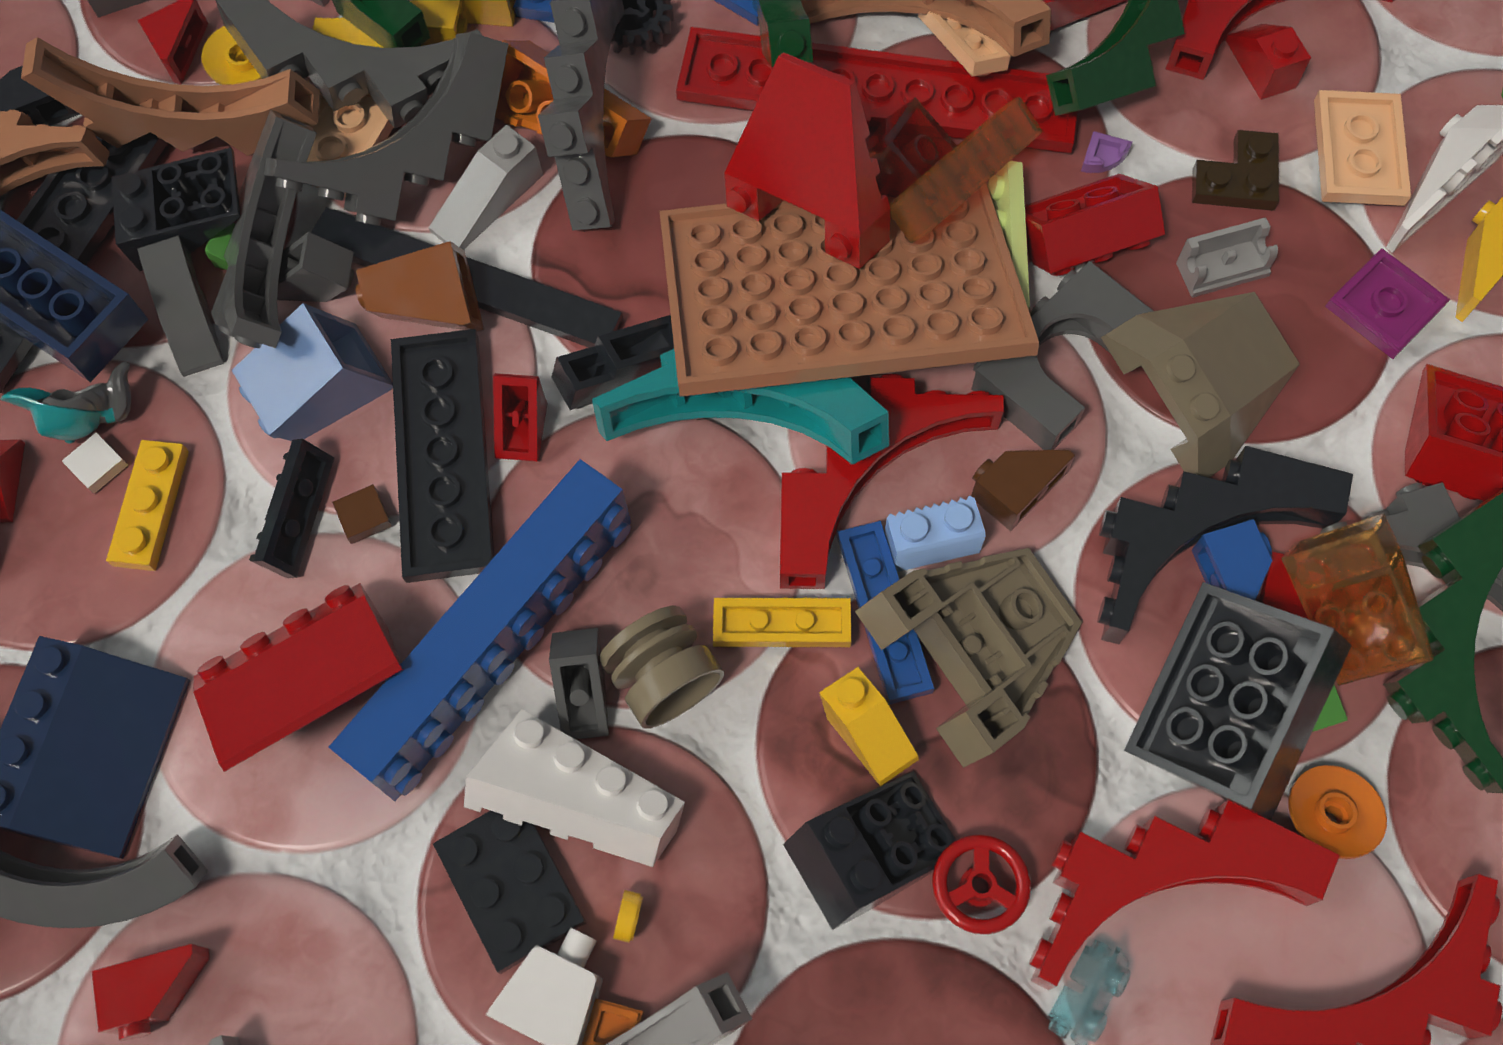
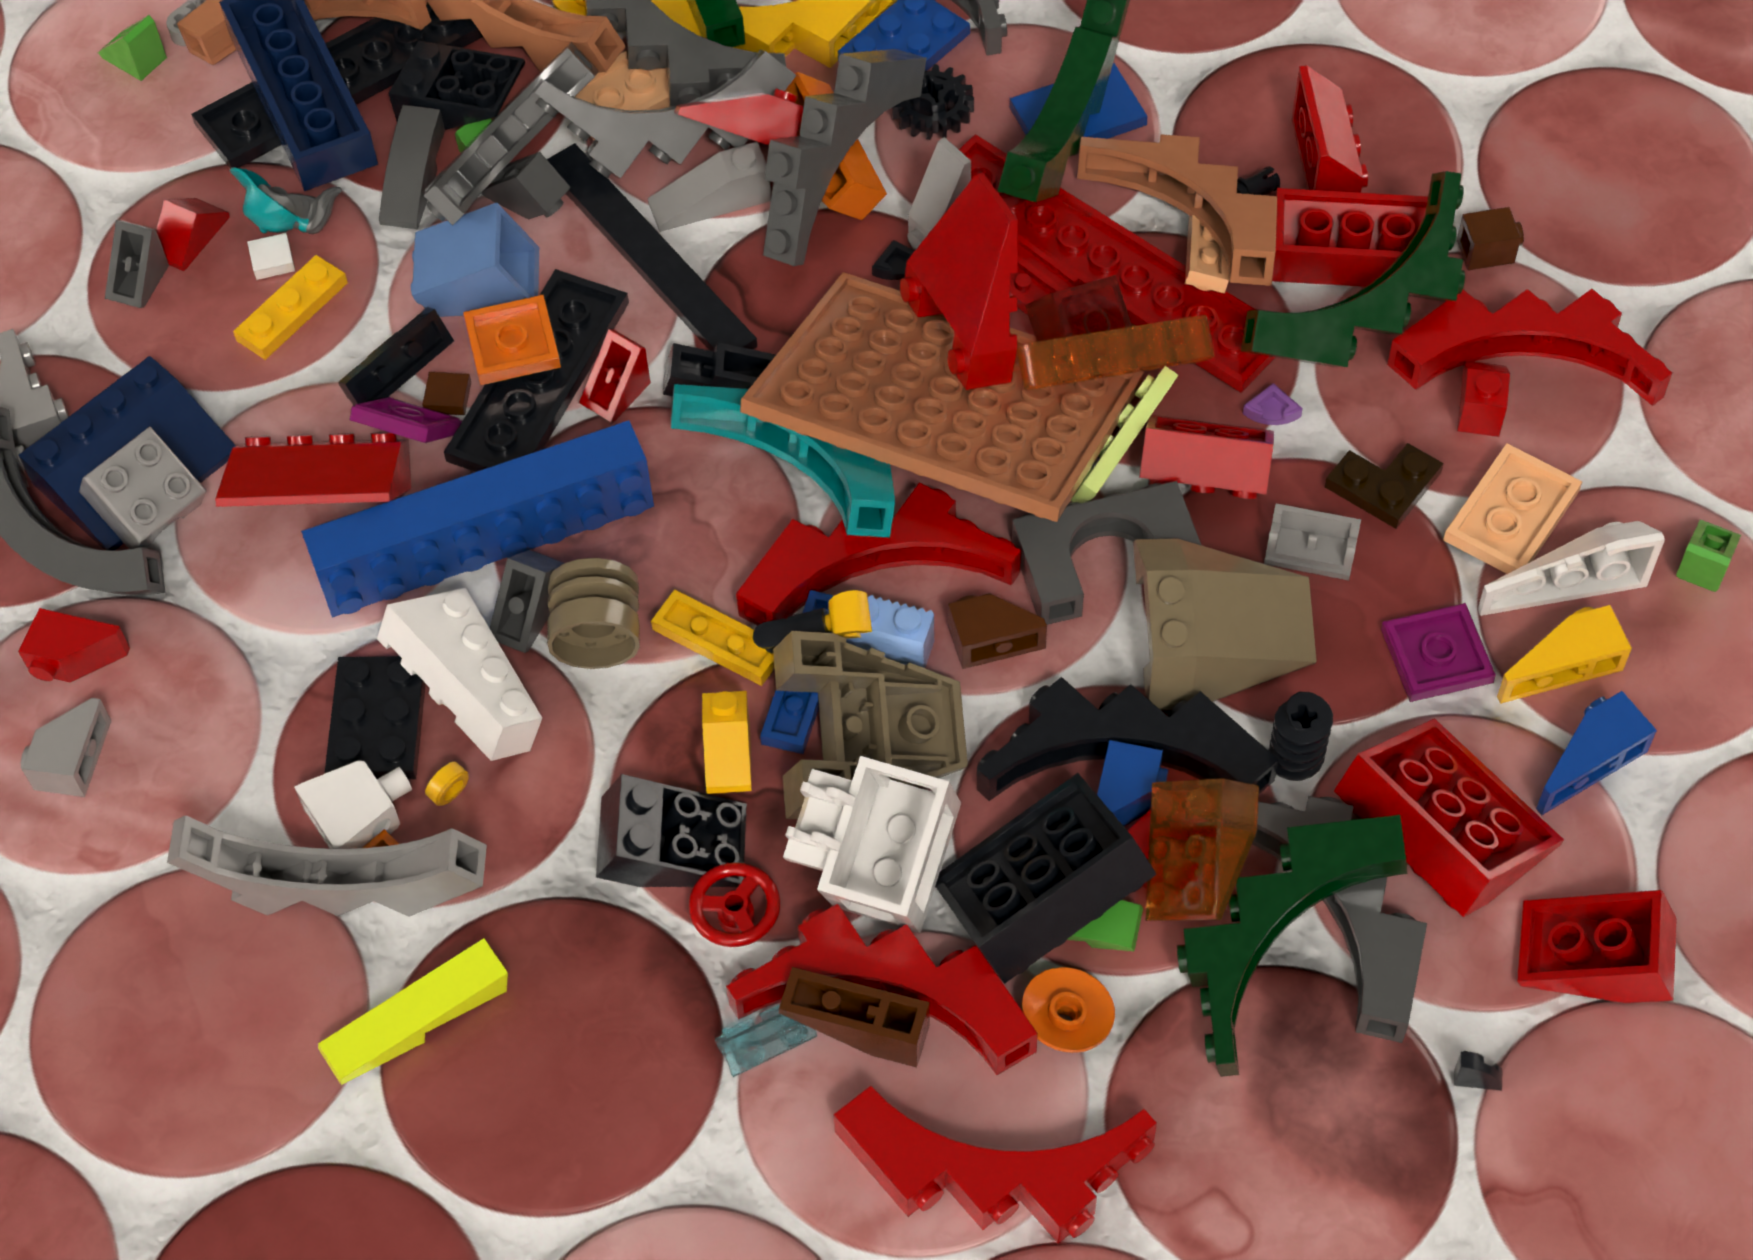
camera: 30 degrees right, 10 degrees down
dark orange slope [355,241,484,332] -> none
none -> light grey piece [79,427,207,549]
none -> magenta tile [349,397,462,443]
none -> orange plate [463,295,561,386]
none -> slope [674,89,804,145]
none -> piece [753,590,872,654]
none -> reddish brown slope [778,967,930,1068]
none -> white piece [783,756,961,933]
none -> black tile [872,240,915,280]
none -> light grey slope [907,137,971,250]
none -> black piece [1268,691,1333,781]

